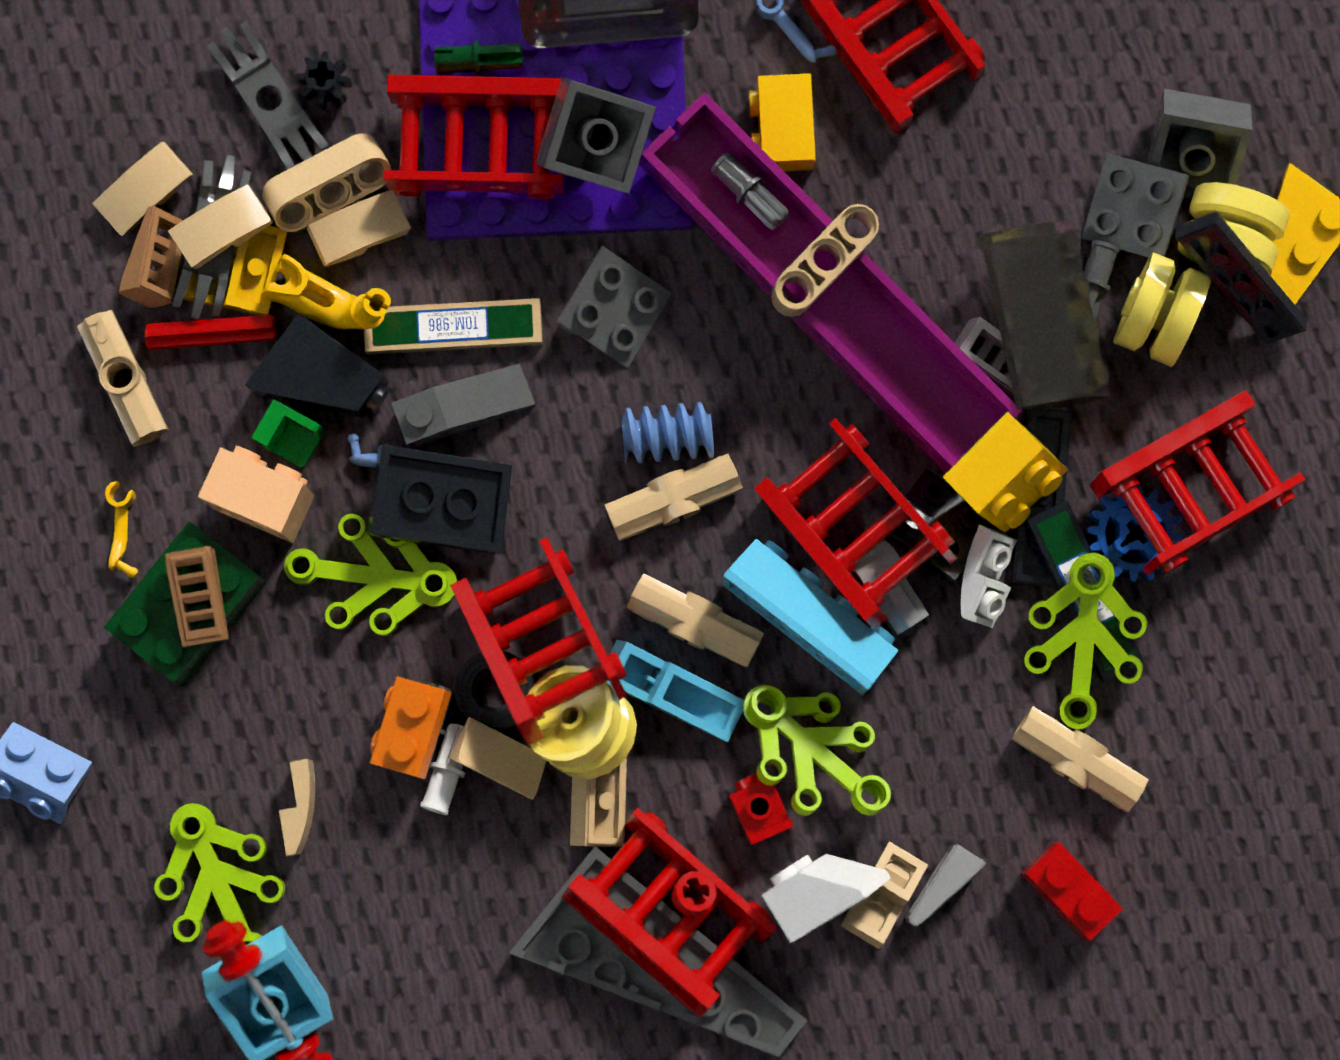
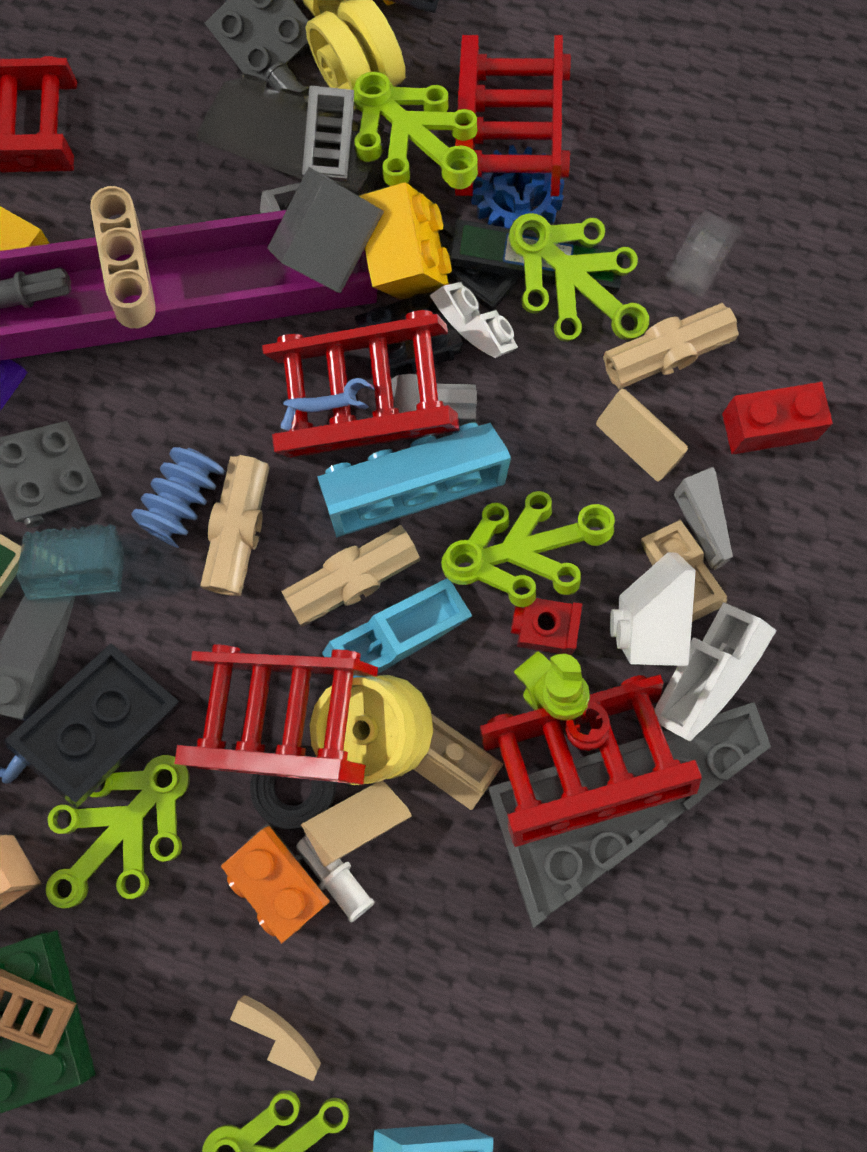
camera: 60 degrees left, 5 degrees down
none -> clear light blue brick [17,524,124,600]
none -> dark grey slope [268,167,384,293]
none -> medium blue piece [280,378,375,431]
none -> light grey slope [302,86,354,181]
none -> lime plant [353,72,478,189]
none -> lime piece [513,651,590,720]
none -> tan slope [596,388,688,481]
none -> white slope [654,602,777,741]
none -> clear slope [665,210,743,299]

